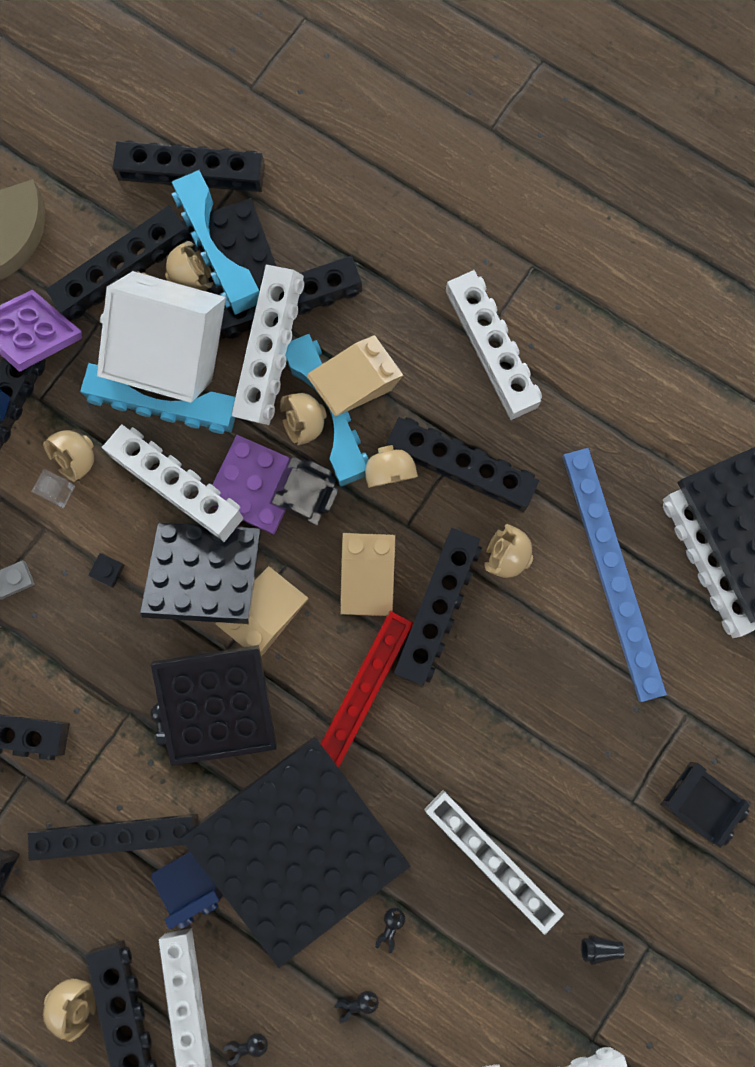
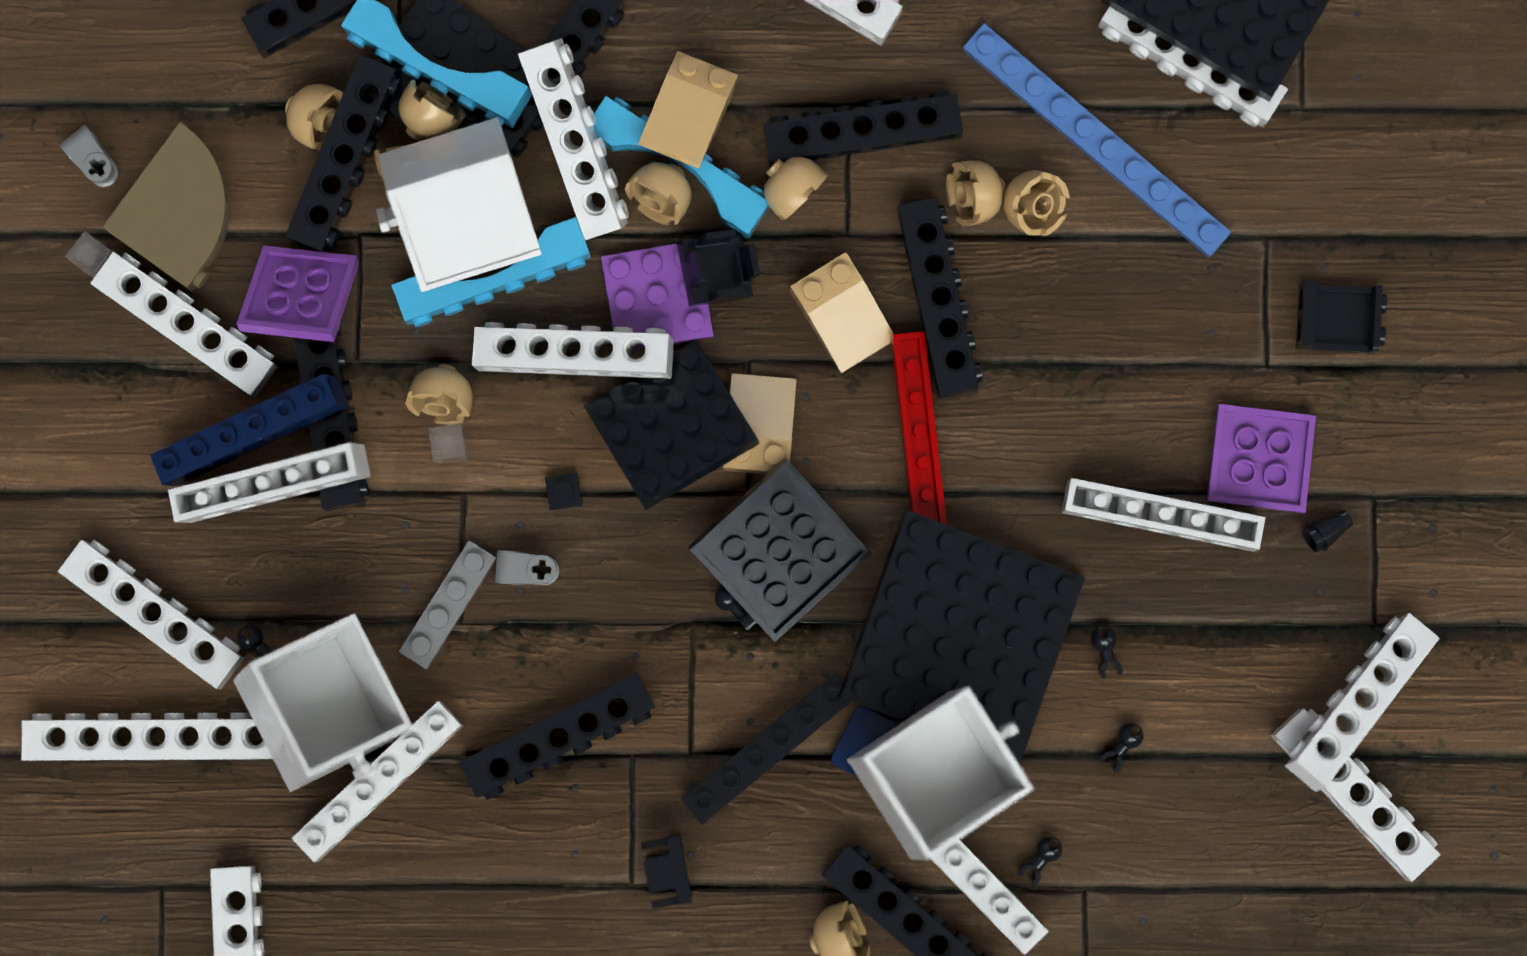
camera: 40 degrees left, 5 degrees up
none -> tan cylinder [285,84,343,151]
none -> light grey piece [495,550,560,585]
none -> white piece [846,687,1034,860]
none -> tan cylinder [1003,170,1070,236]
none -> medium lavender plate [1206,404,1316,514]

